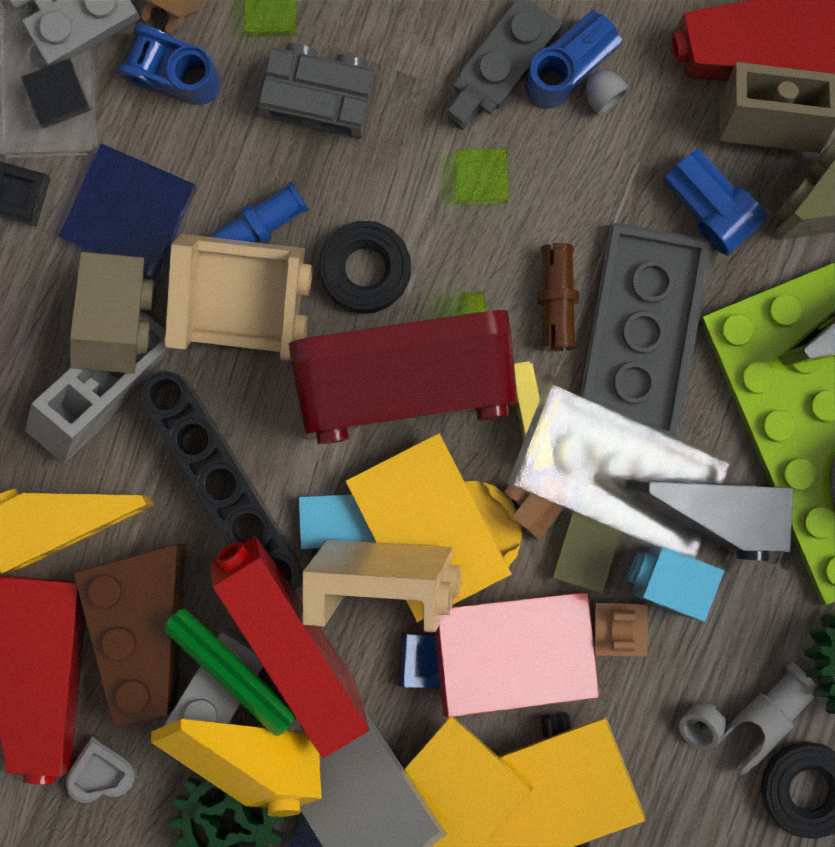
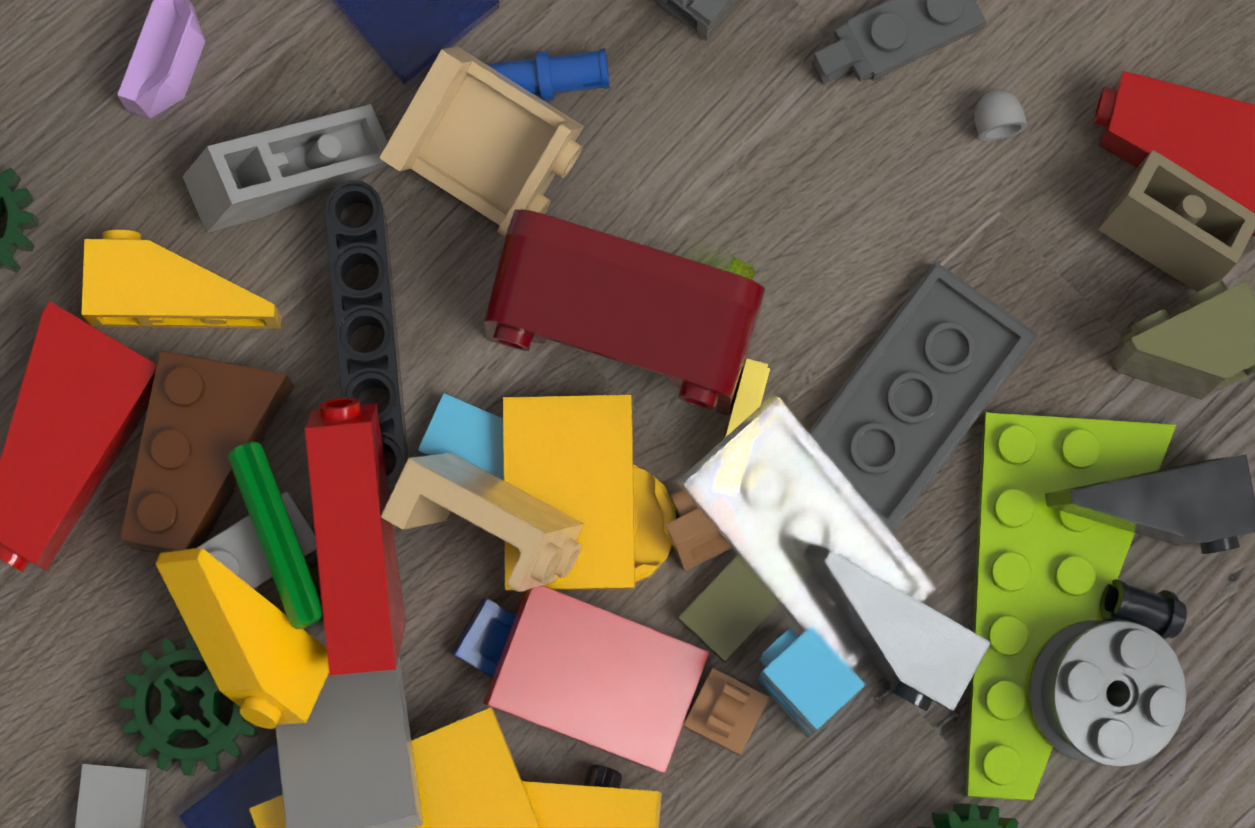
camera: 20 degrees right, 5 degrees down
light grey tile [66,735,137,803] -> none
dark tan brick [70,252,154,374] -> none
black tyre [319,221,411,313] -> none
clear neon green tile [456,149,508,204] -> none
blue piece [525,9,622,108] -> none
reddish brown pin [538,243,579,351] -> none
blue piece [663,148,768,256] -> none

